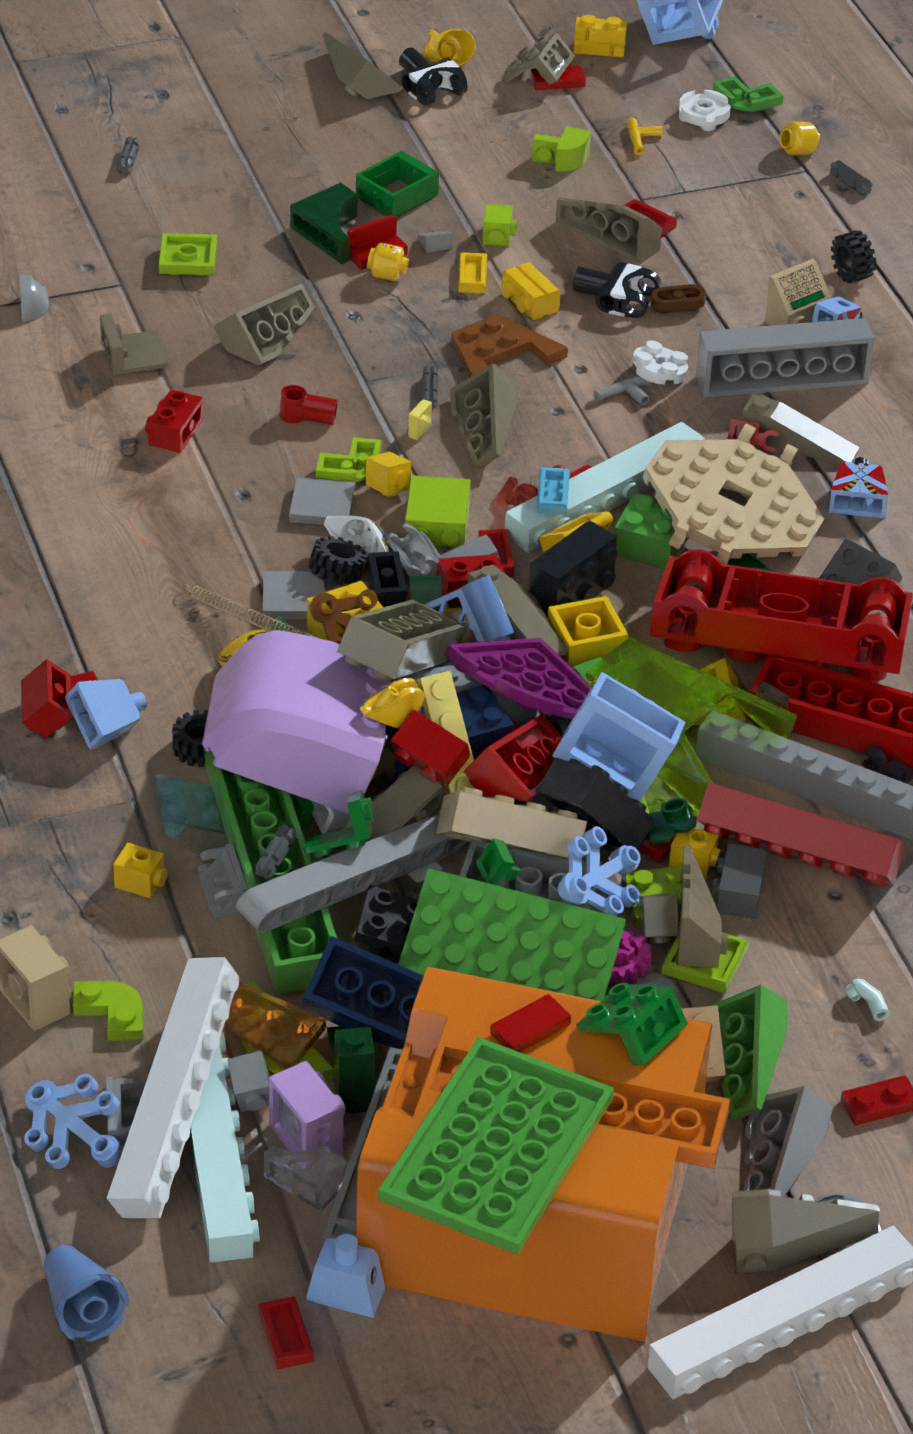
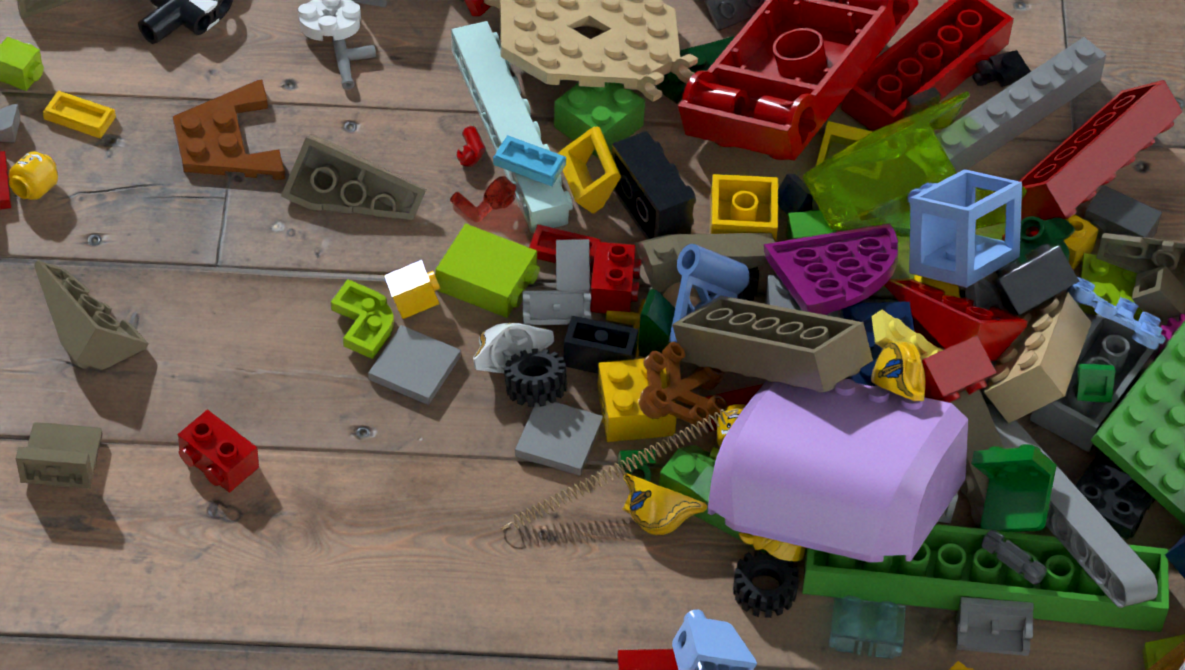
camera: 70 degrees left, 10 degrees up
red piece [279,385,338,425] -> none
light yellow tile [408,399,432,441] -> none
dark grey axle [422,366,438,409] -> none
yellow brick [501,262,561,321] -> none

